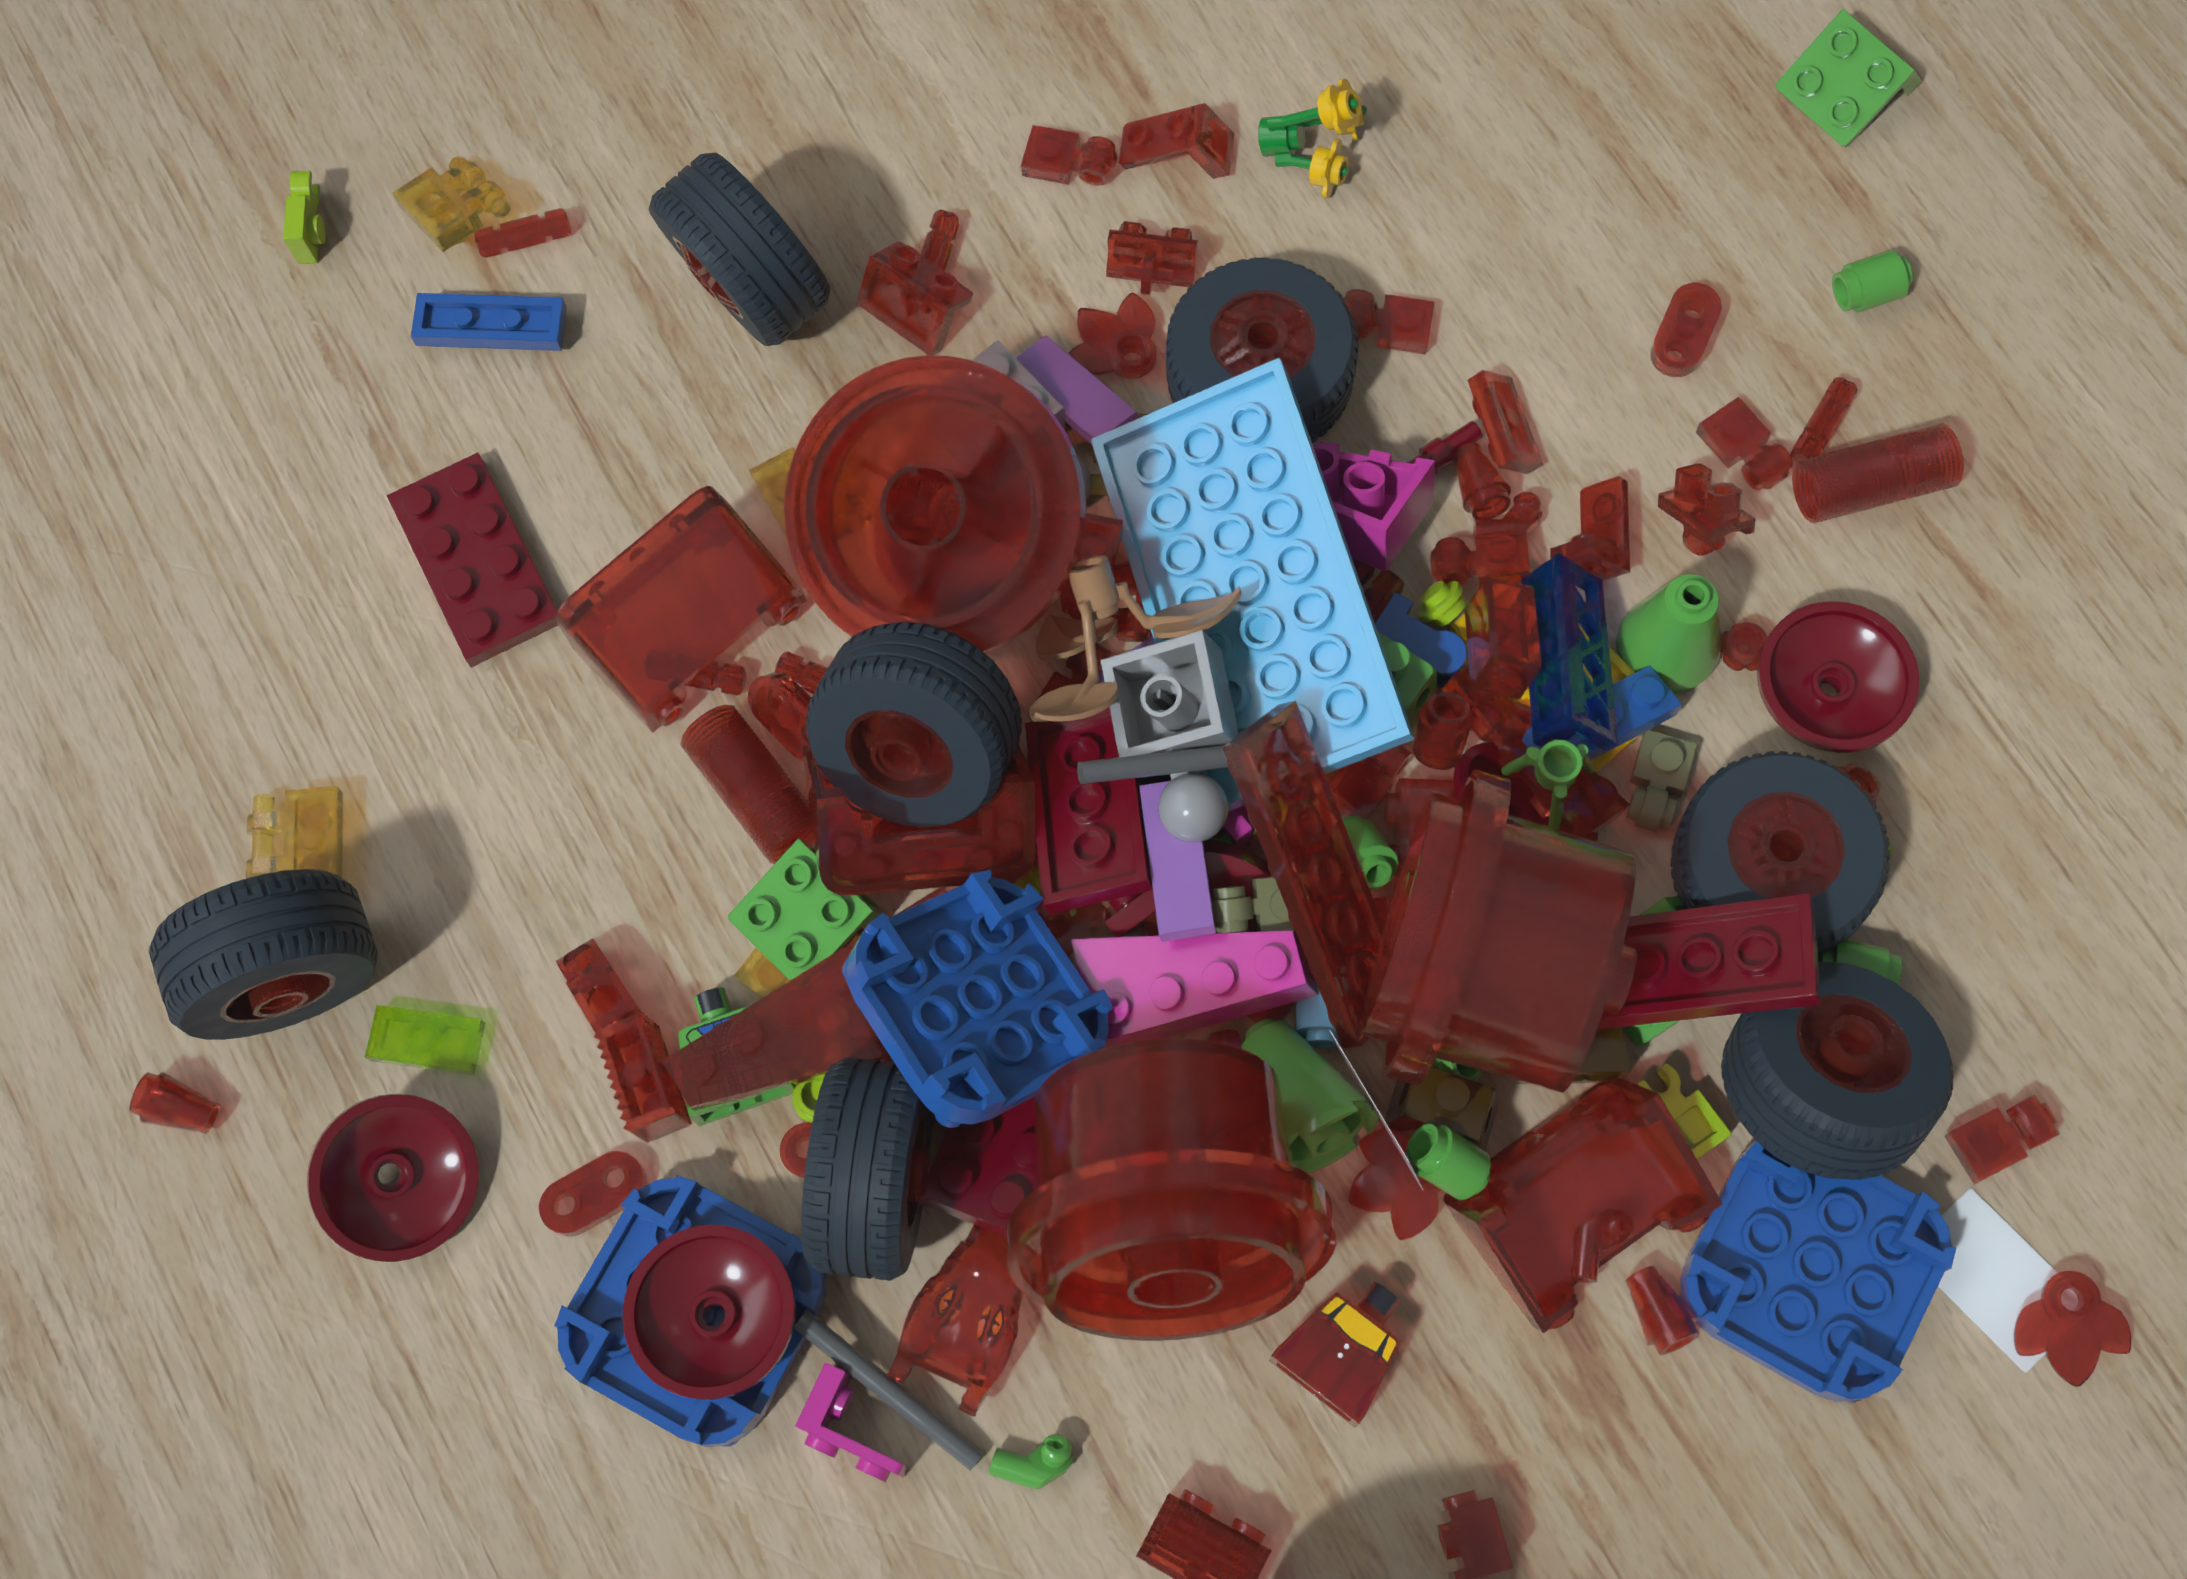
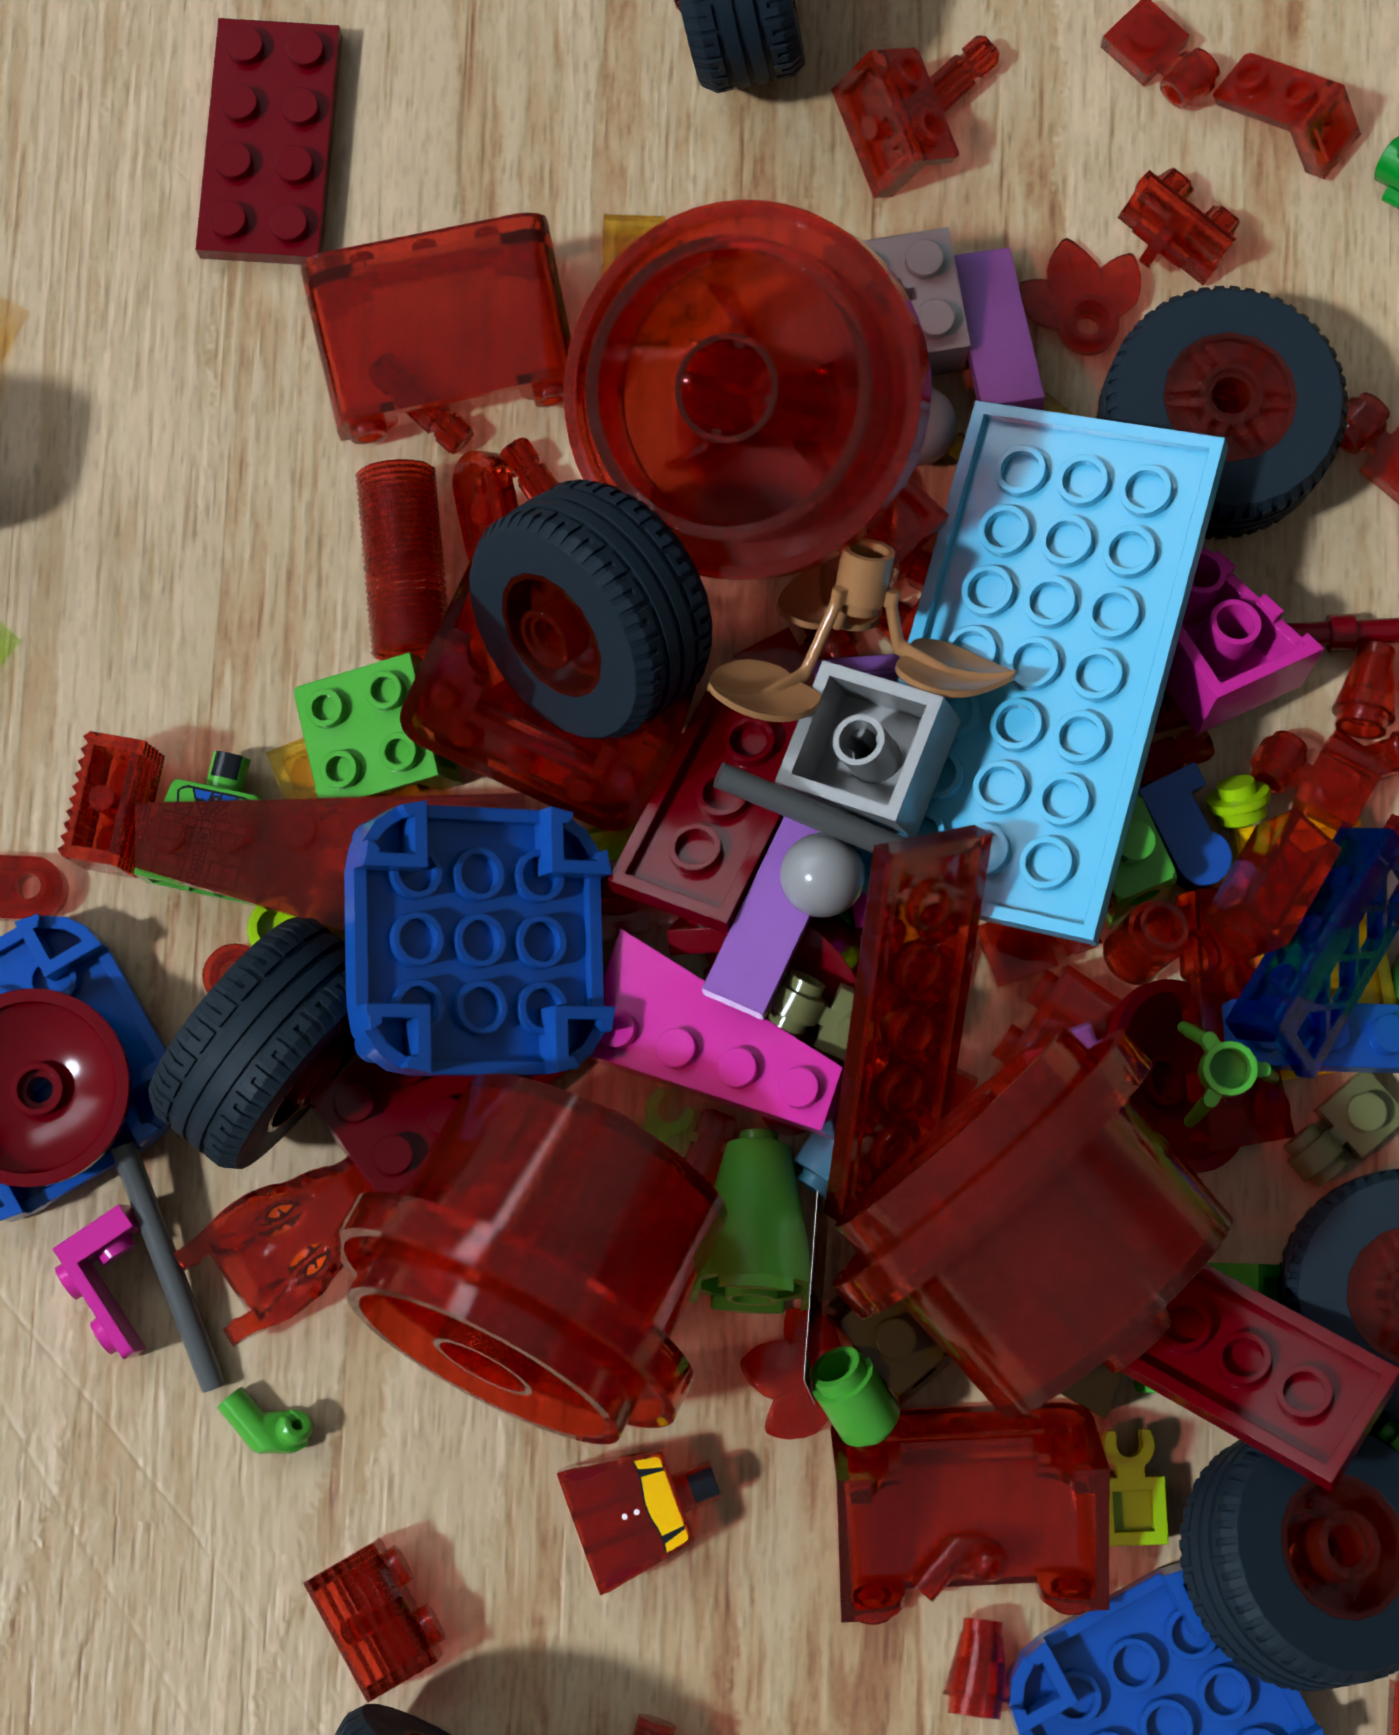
camera: 30 degrees right, 10 degrees up
clear red leg [556,938,651,1050] -> none
bright green brick [1329,816,1398,891] -> none

